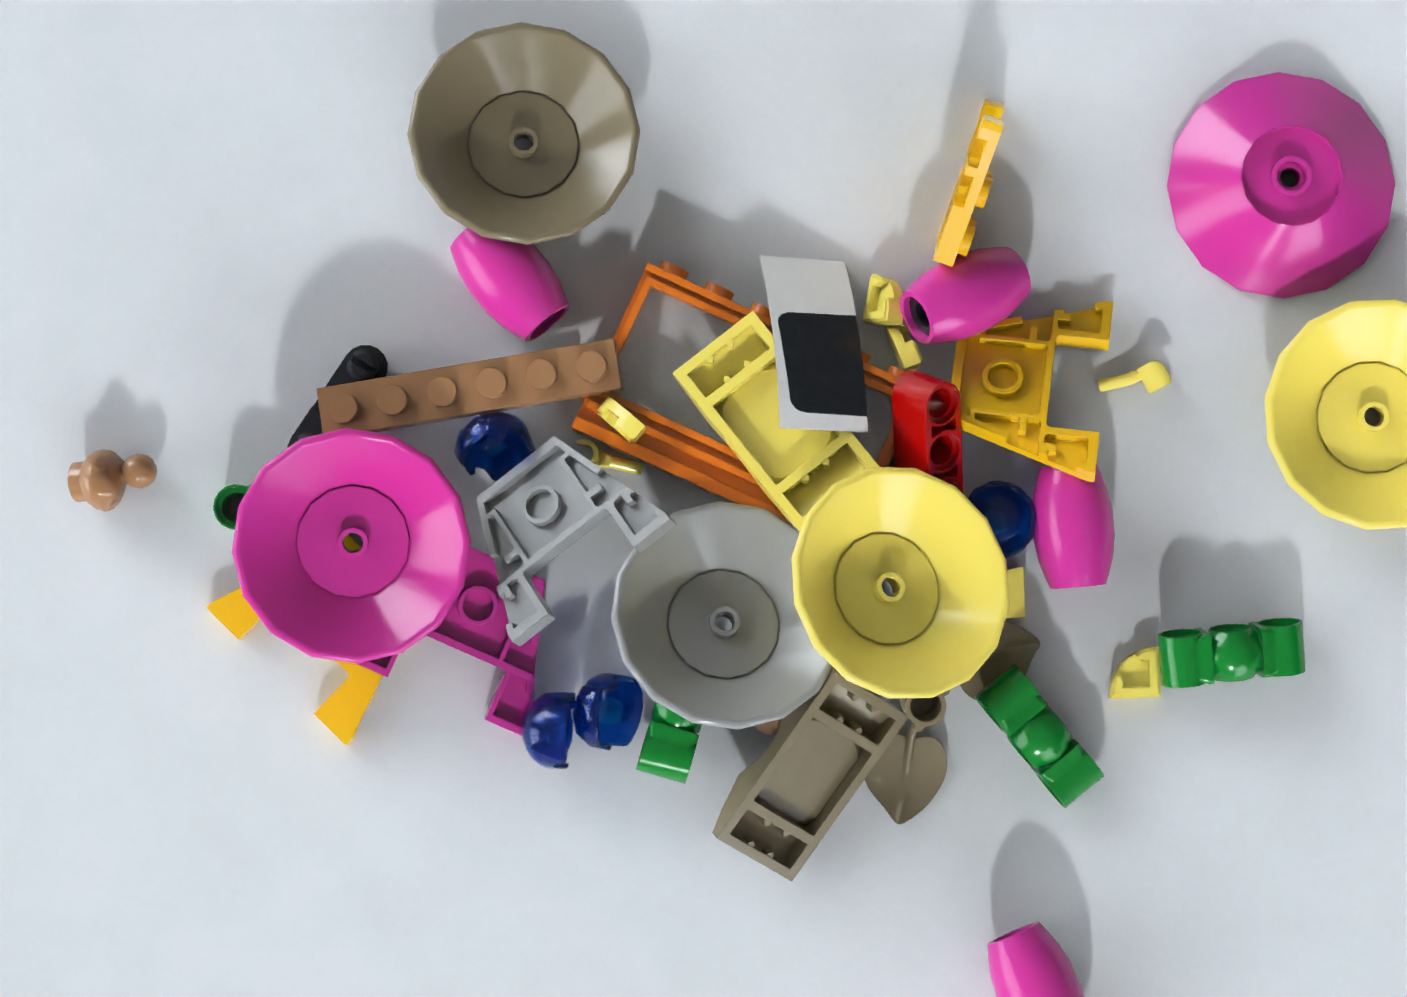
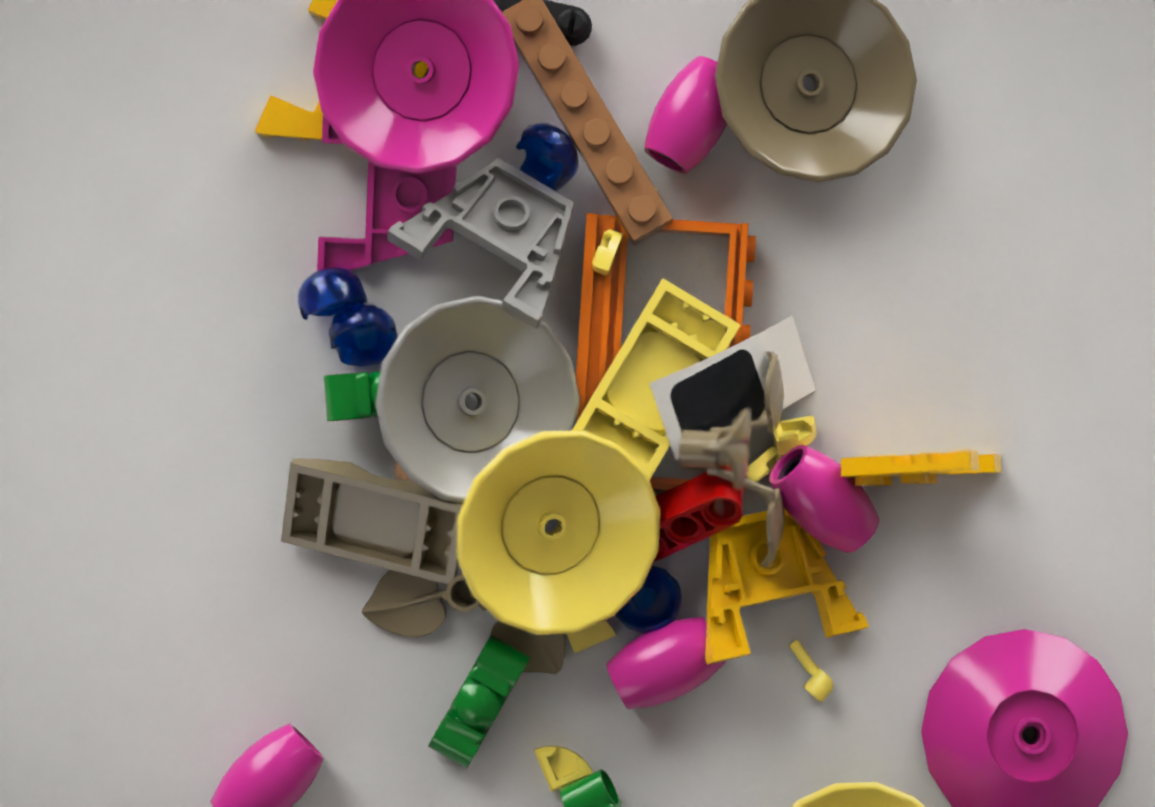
camera: 70 degrees right, 0 degrees up
light yellow hand [575,439,643,476] -> none
none -> dark tan plant [679,351,785,568]

